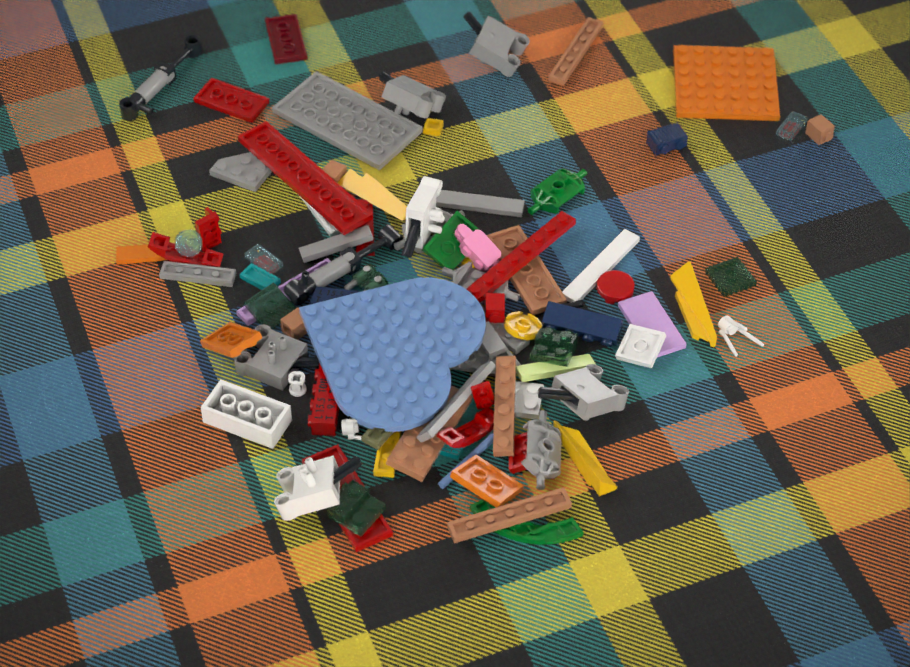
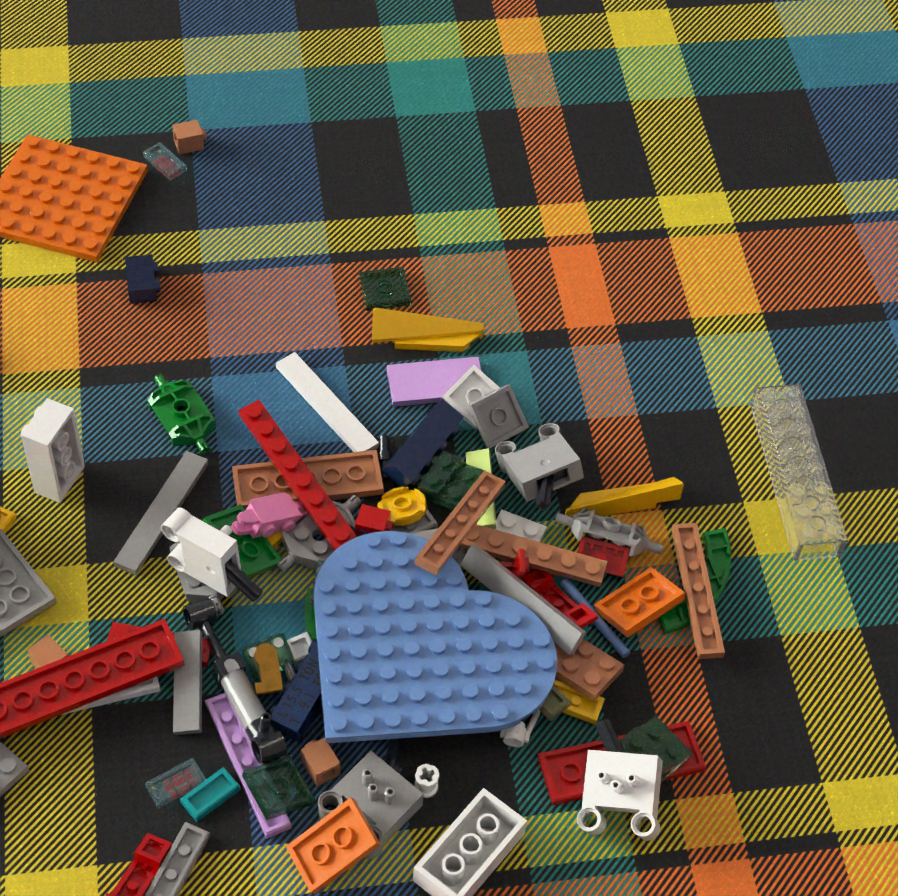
camera: 80 degrees left, 5 degrees up
clear light blue plate [175,229,202,257] -> none
red bracket [195,207,222,252] -> none
red brick [308,364,340,436] -> none
yellow wedge [338,168,407,221] -> none
red tile [597,270,635,304] -> none
white plant [718,315,764,357] -> none
none -> white brick [21,398,85,503]
none -> pearl gold leg [253,643,283,695]
none -> nougat plate [414,470,506,576]
none -> light grey plate [467,385,529,448]
none -> clear brick [750,384,848,561]

